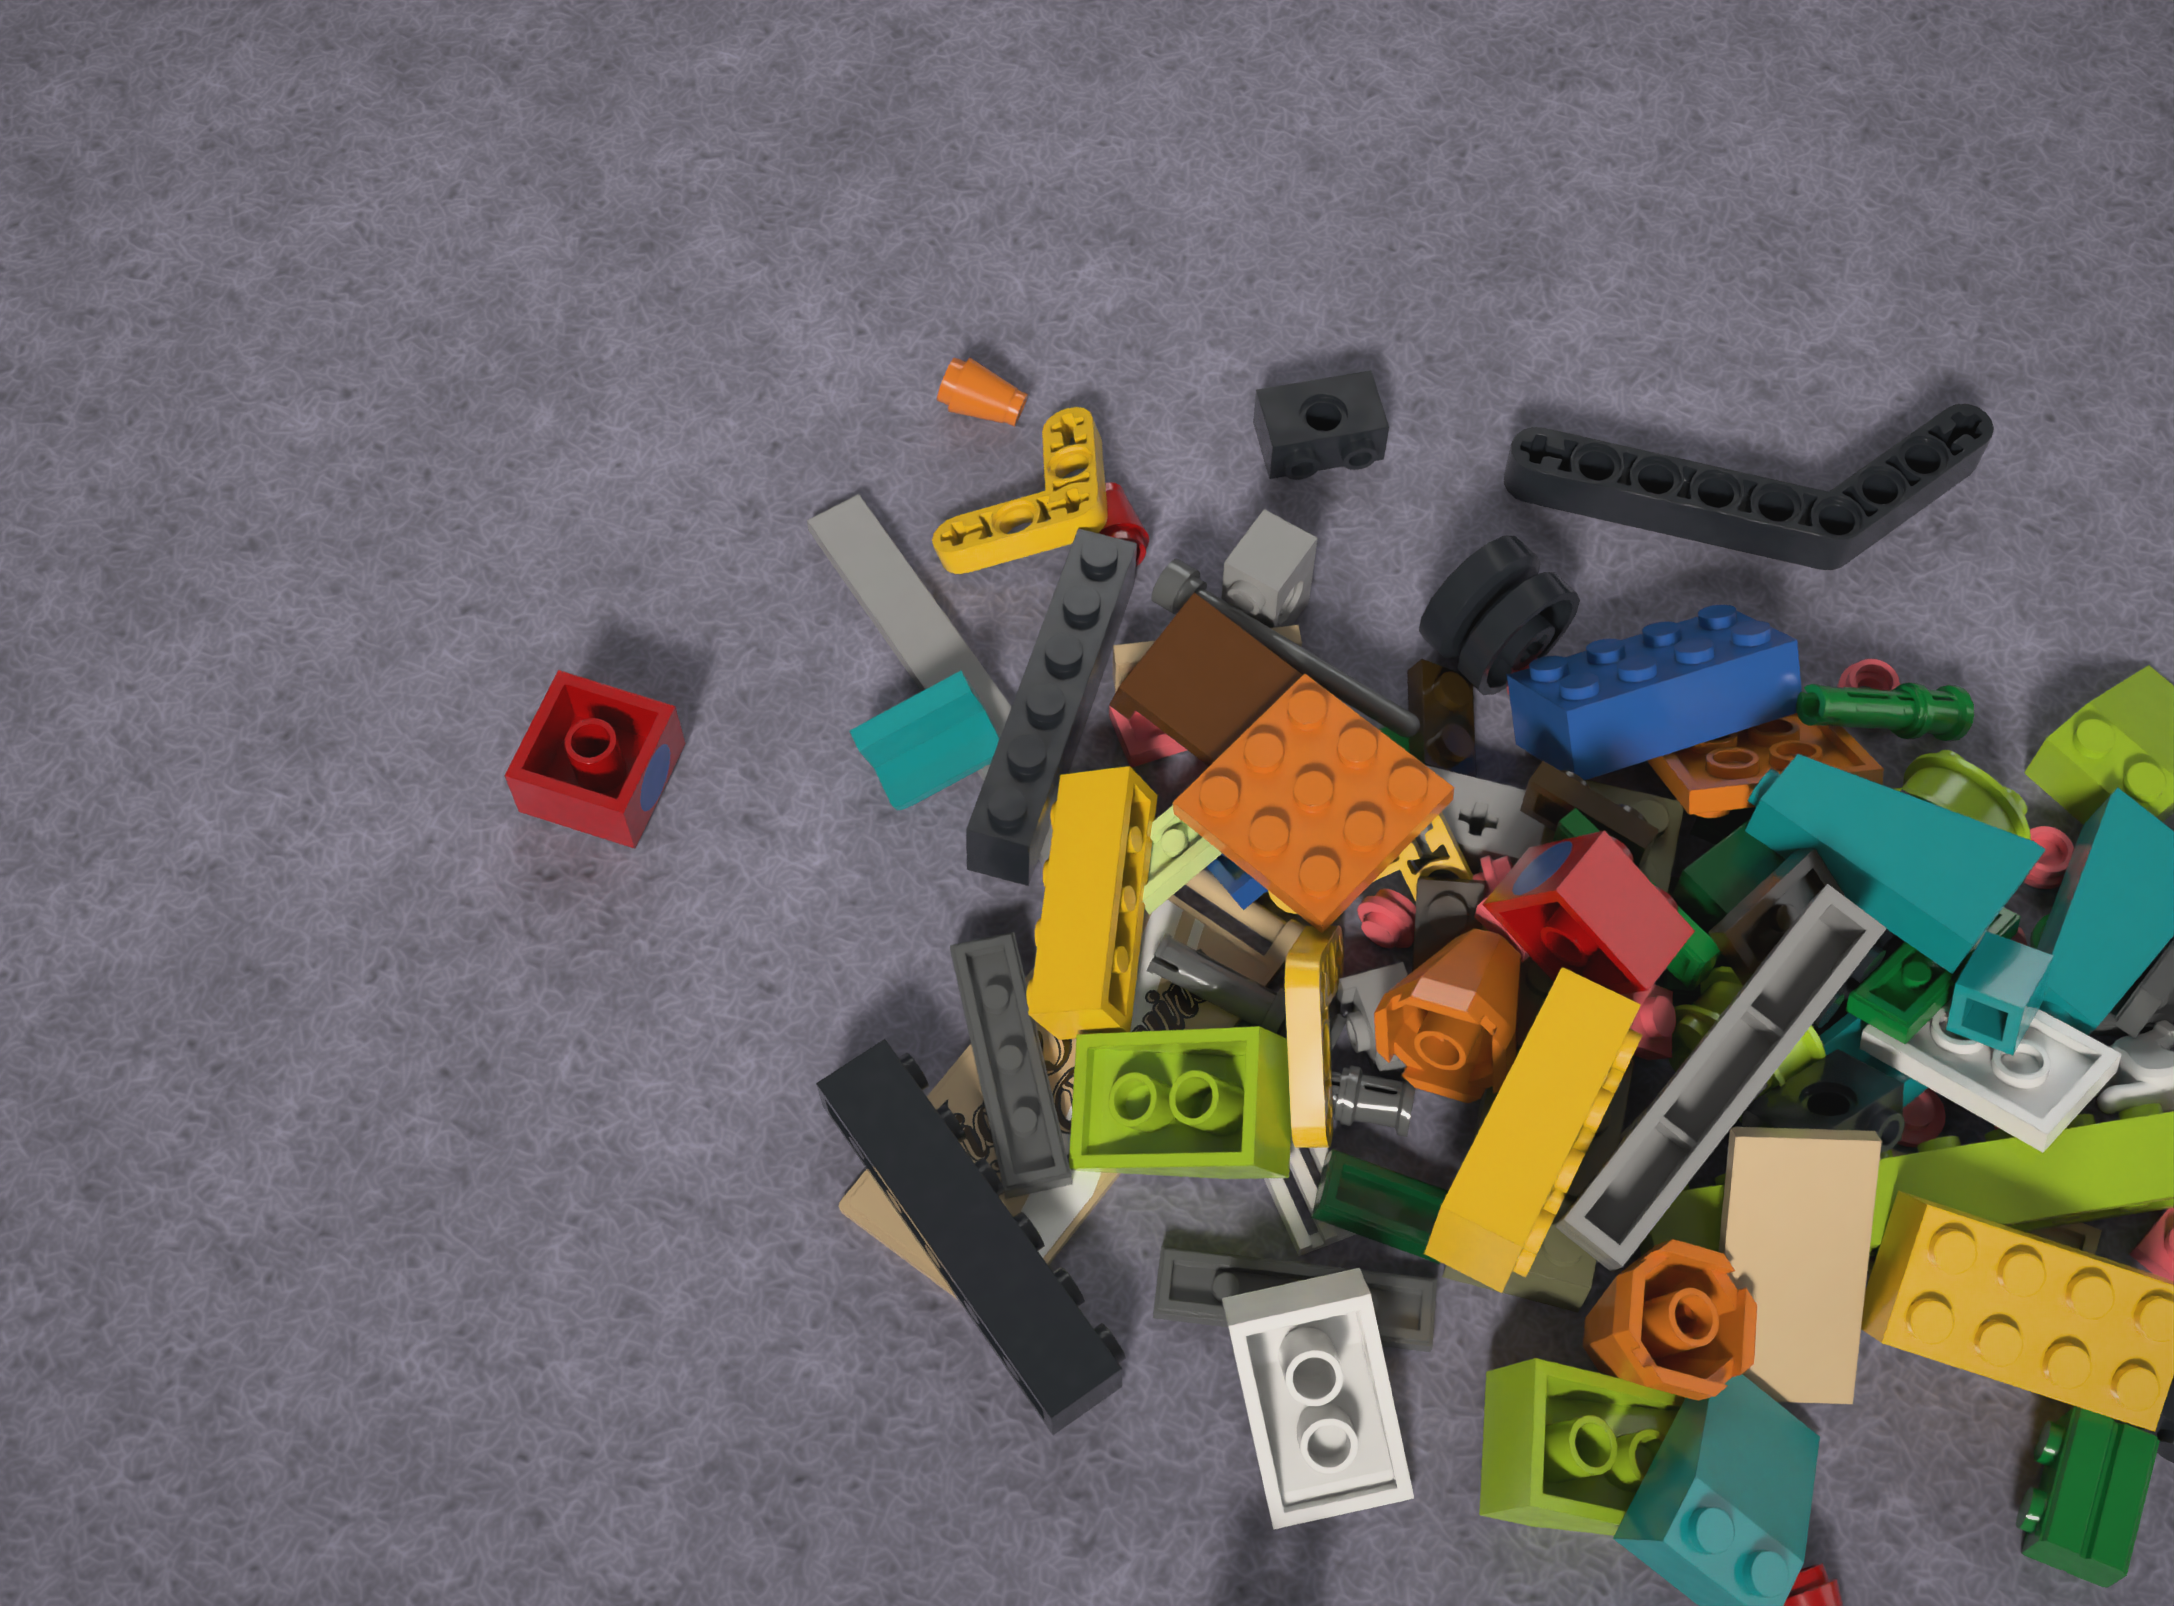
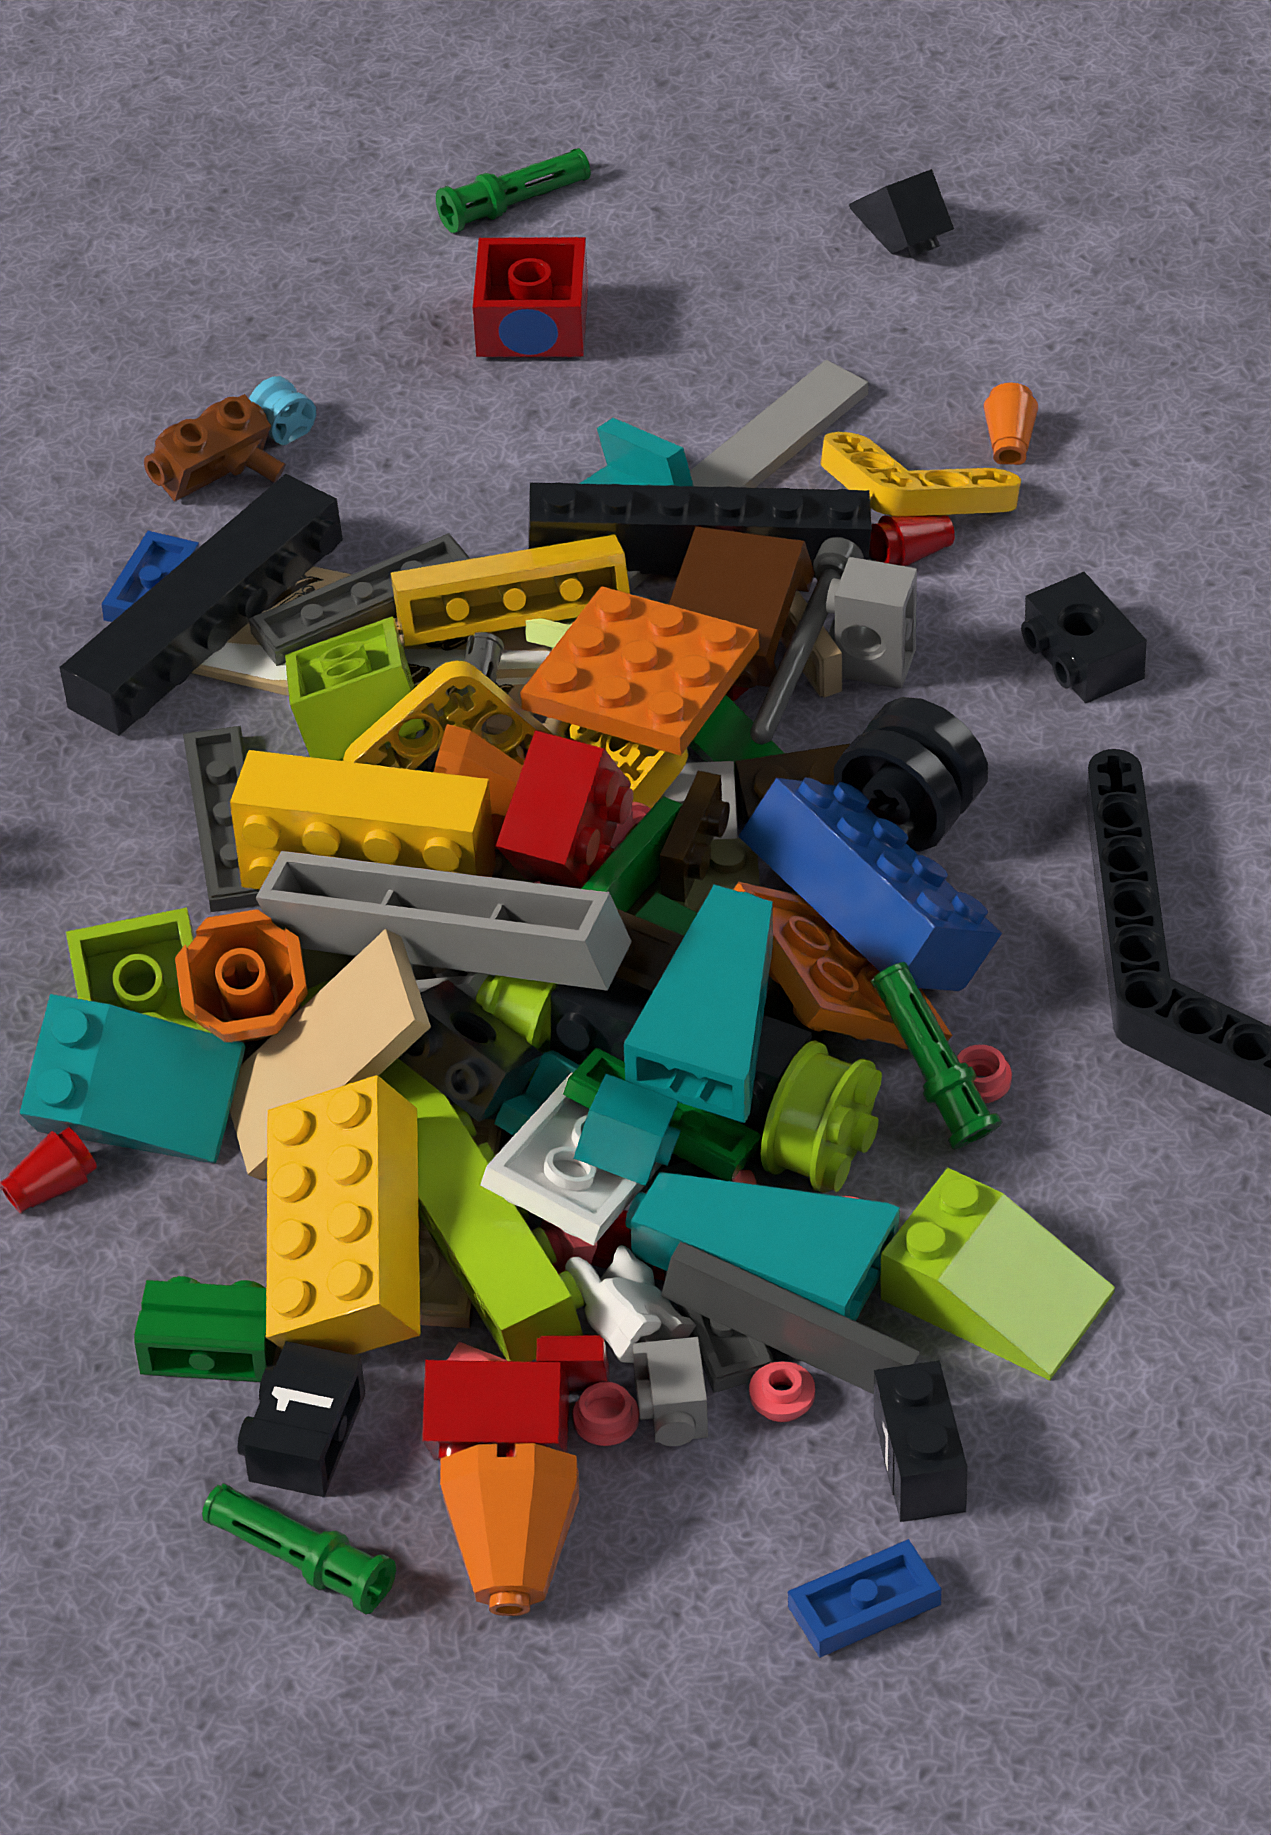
camera: 75 degrees right, 15 degrees down
white slope [1222,1268,1414,1530] -> none
none -> blue plate [101,531,200,622]
none -> dark orange brick [144,394,286,502]
none -> medium azure wheel [249,376,316,445]
none -> green pin [436,148,591,234]
none -> black slope [849,169,954,257]

